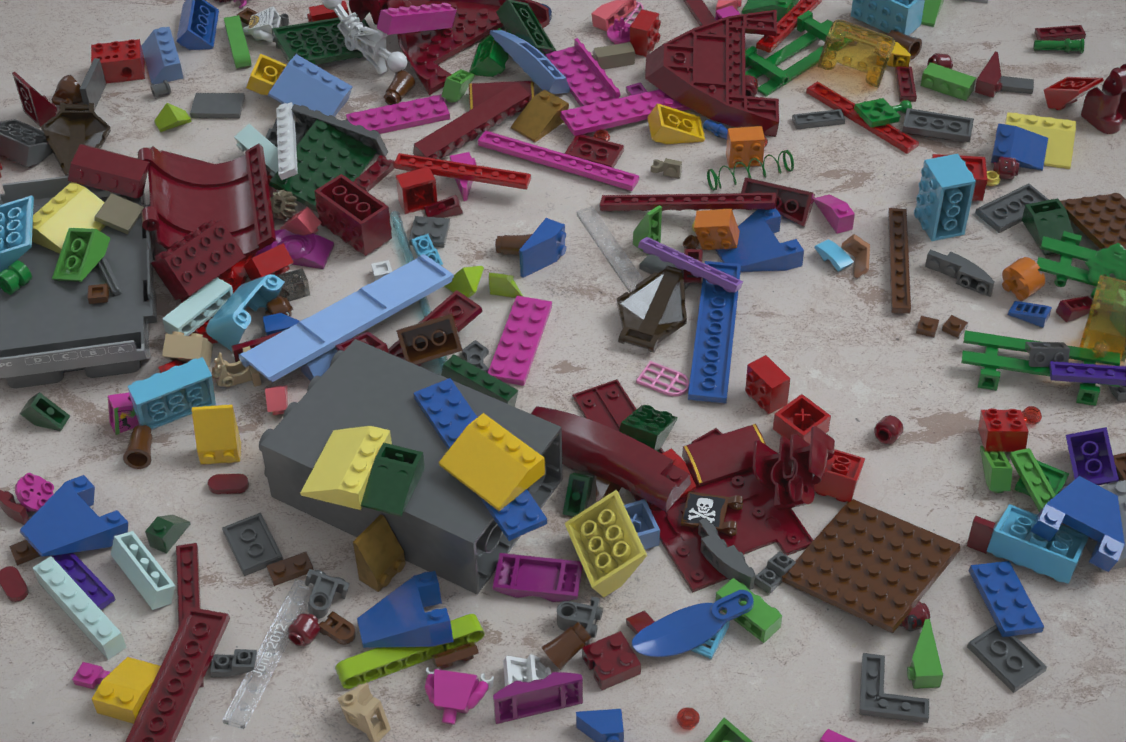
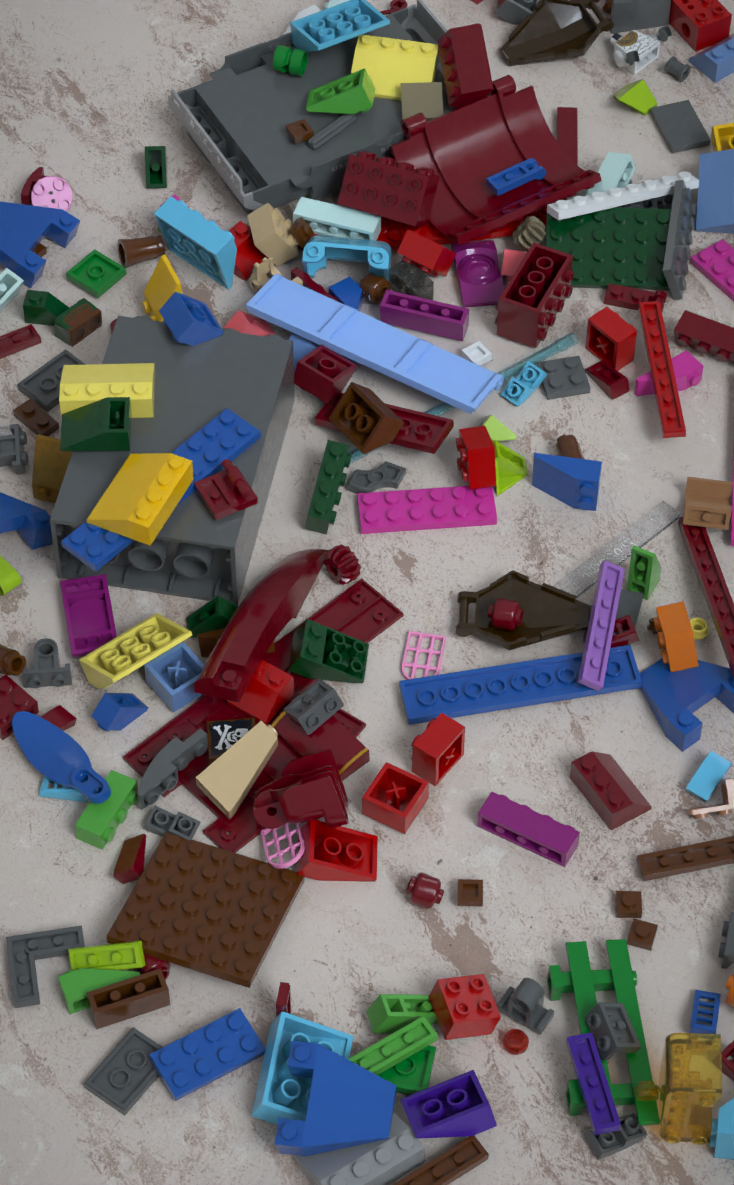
camera: 70 degrees right, 5 degrees up
none -> reddish brown piece [54,298,102,347]
none -> green plate [66,249,127,298]
none -> lime tile [68,940,145,970]
none -> reddish brown brick [87,968,170,1029]
none -> blue slope [91,693,149,731]
none -> dark red slope [113,834,146,884]
none -> blue slope [159,292,224,346]
none -> dark red plate [194,459,258,521]
none -> tan slope [196,721,278,820]
none -> bright pink window [261,823,305,869]
none -> dark grey bracket [283,679,344,735]
none -> reddish brown plate [289,217,314,248]
none -> dark red gear [323,544,361,585]
none -> magenta brick [380,290,469,341]
none -> red brick [456,426,496,490]
none -> reddish brown plate [458,879,483,906]
none -> magenta brick [477,792,580,867]
none -> blue plate [486,158,546,196]
none -> dark red head [487,598,524,631]
none -> dark grey pin [497,978,554,1035]
none -> dark red slope [570,751,652,830]
none -> white torso [610,26,672,75]
none -> medium nougat panel [683,477,733,530]

